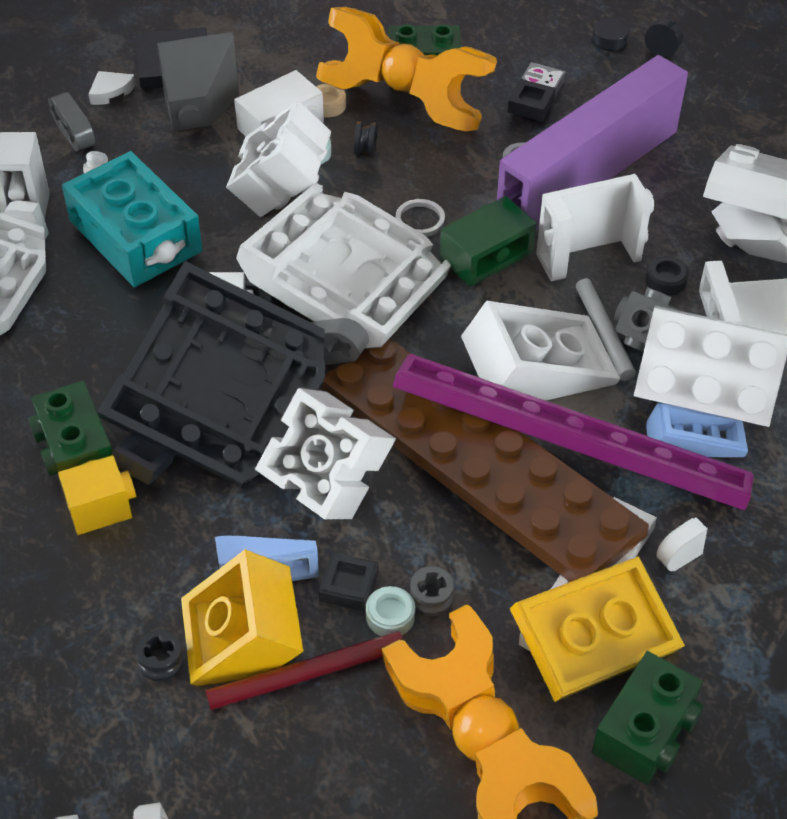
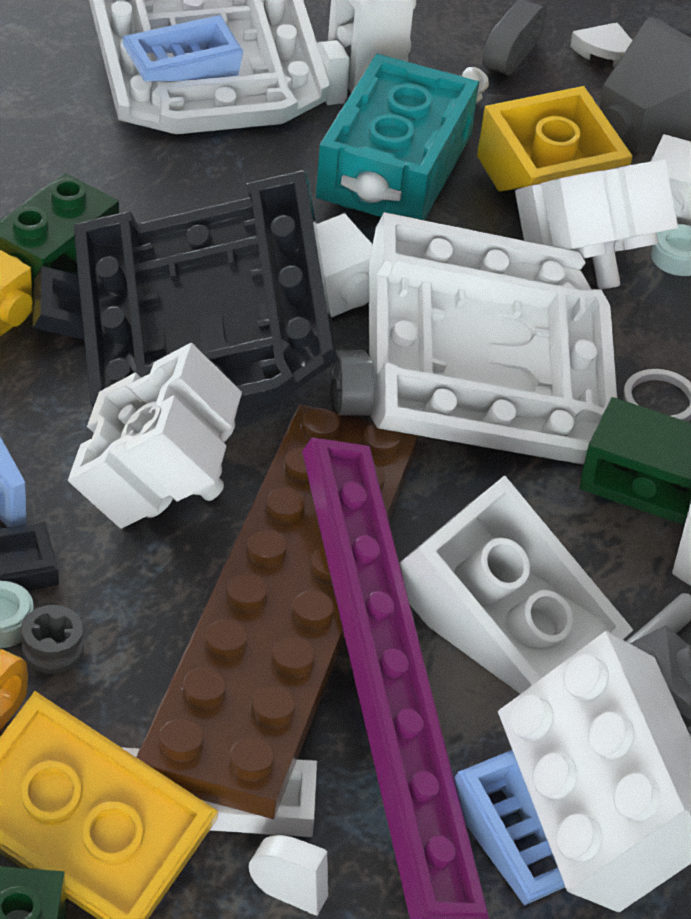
camera: 55 degrees right, 5 degrees down
none -> yellow slope [477,86,633,191]

